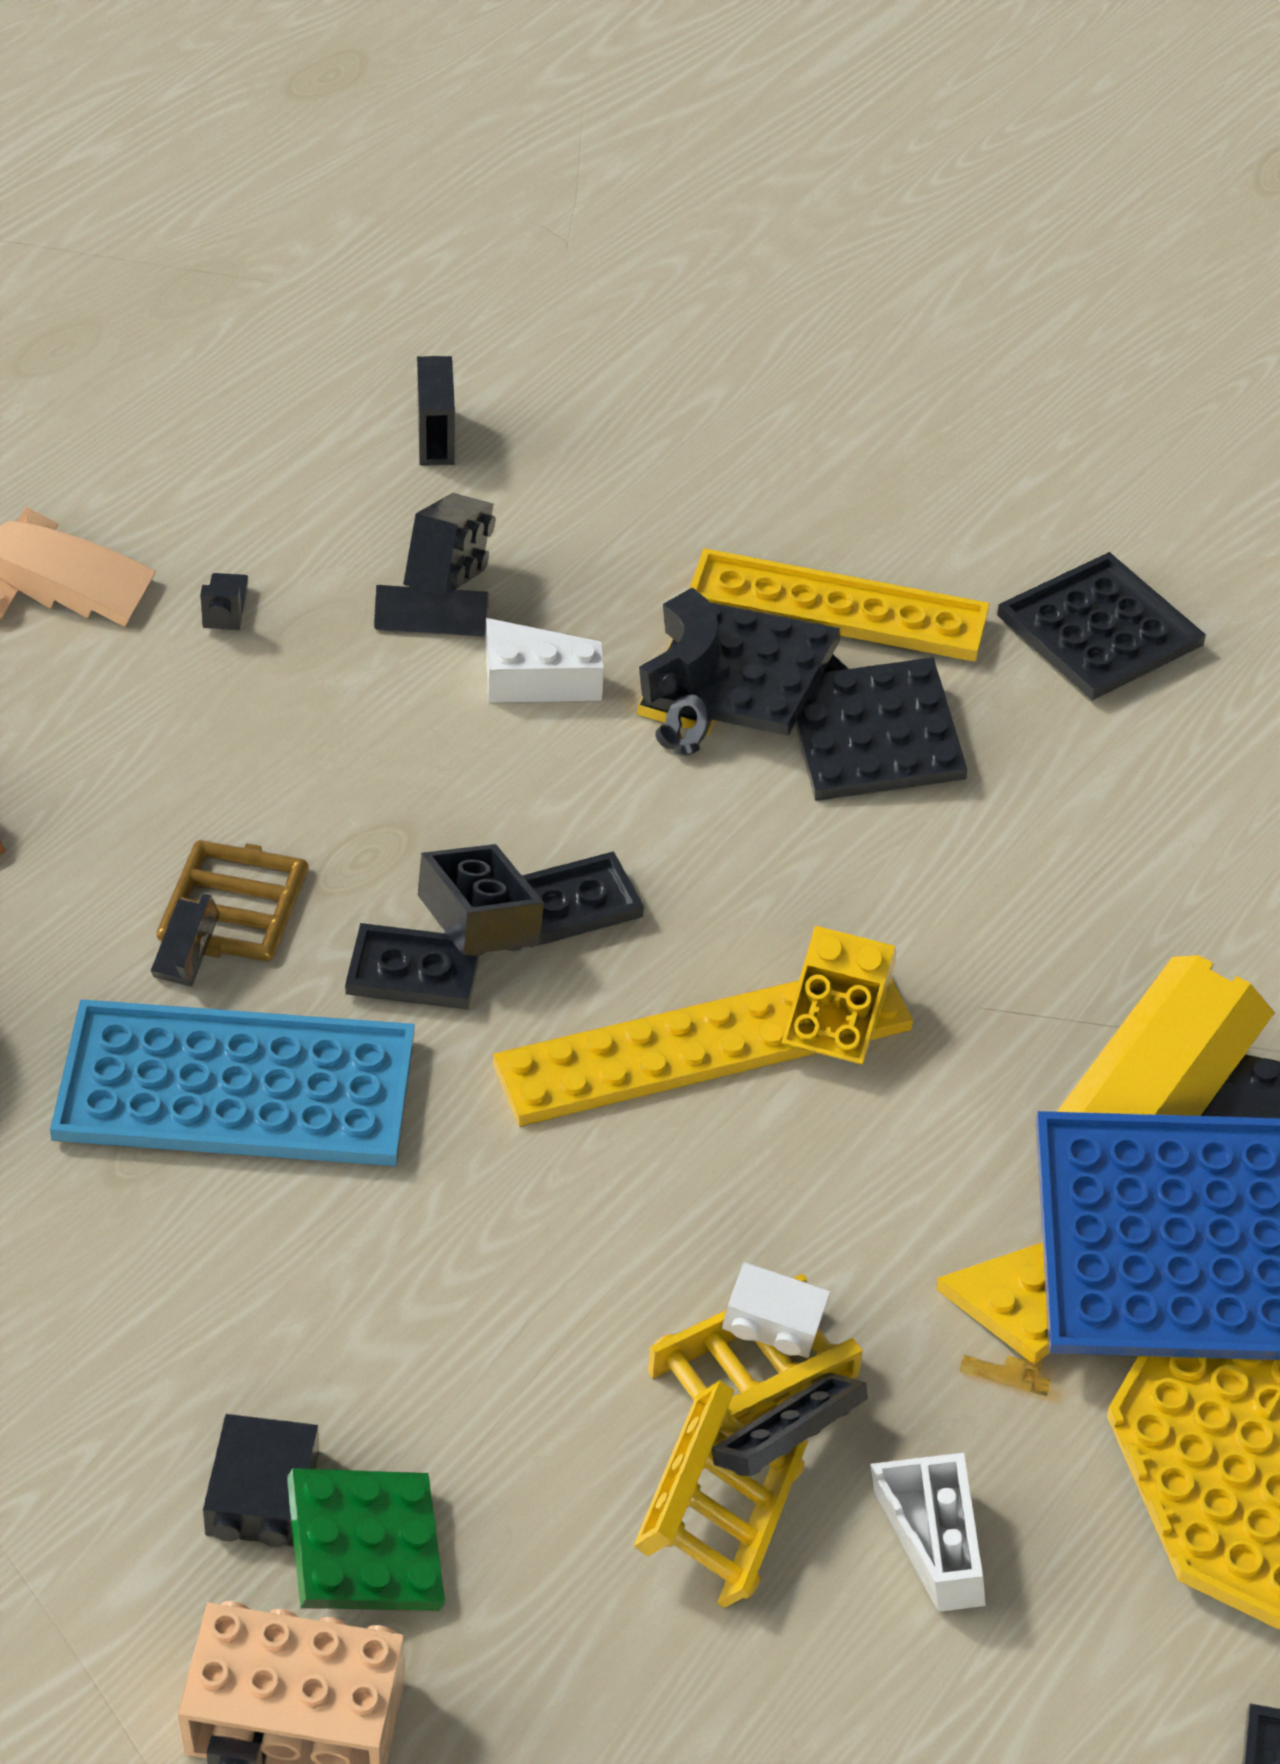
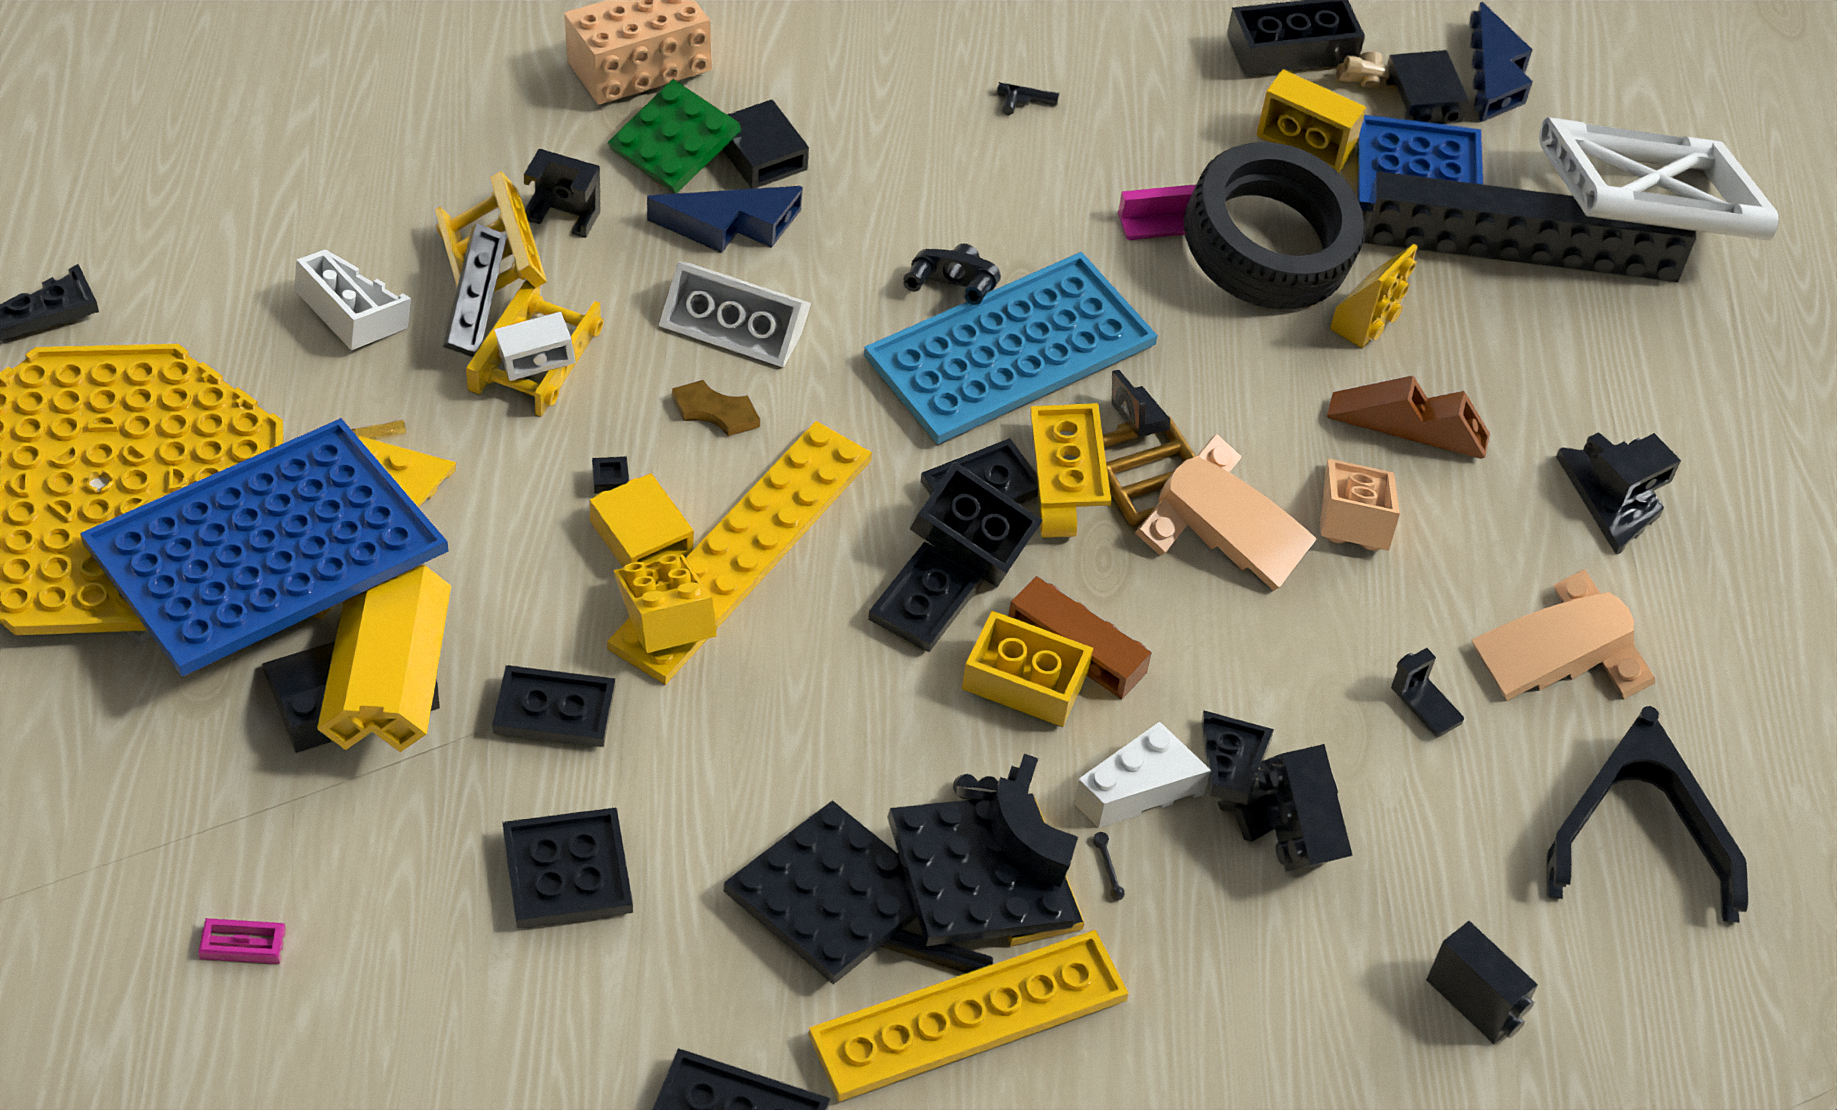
camera: 140 degrees right, 5 degrees up
none -> black plate [492,665,616,747]
none -> black plate [502,807,633,928]
none -> black panel [524,148,600,238]
none -> yellow brick [589,473,694,568]
none -> black plate [592,456,629,494]
none -> dark blue slope [647,186,803,253]
none -> white slope [659,262,811,367]
none -> pearl gold tile [672,380,761,436]
none -> black connector [903,243,1001,305]
none -> yellow brick [962,611,1093,727]
none -> dark orange brick [1008,576,1152,700]
none -> yellow hinge [1030,403,1111,538]
none -> black hinge [1093,832,1125,901]
none -> light nougat slope [1135,434,1317,591]
none -> black wing [1201,710,1274,805]
none -> light nougat slope [1320,458,1400,551]
none -> black piece [1546,706,1748,923]

